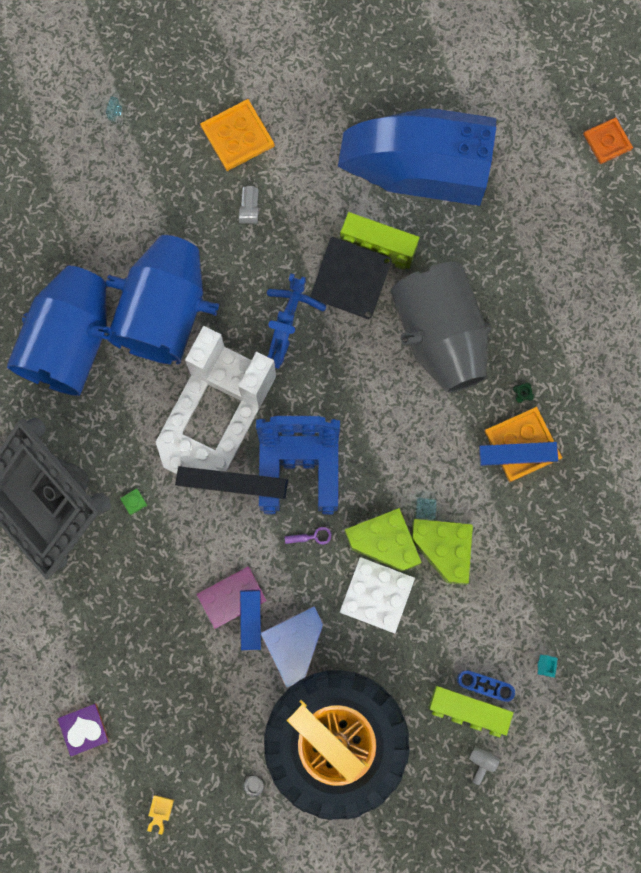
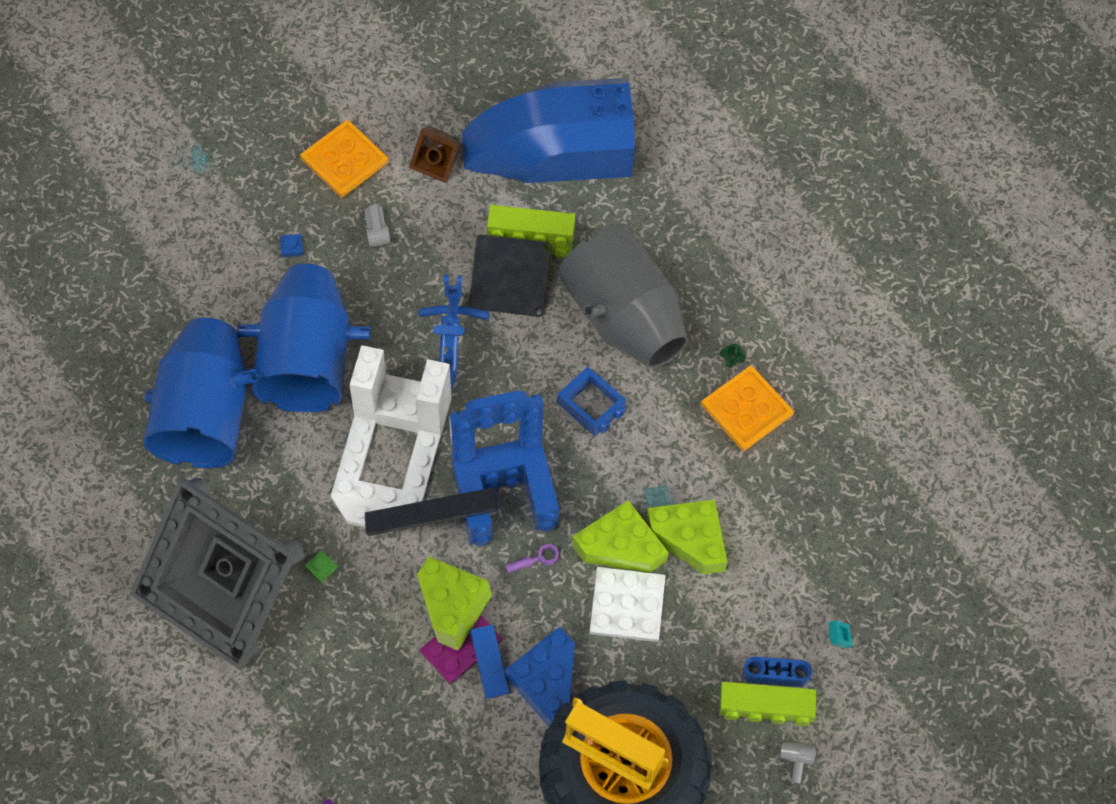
camera: 15 degrees left, 15 degrees down
blue tile [479,442,558,466] -> none
orange tile [583,117,633,164] -> none
none -> blue plate [280,234,303,258]
none -> reddish brown slope [409,126,460,183]
none -> lime brick [417,556,492,650]
none -> blue window [557,366,626,436]

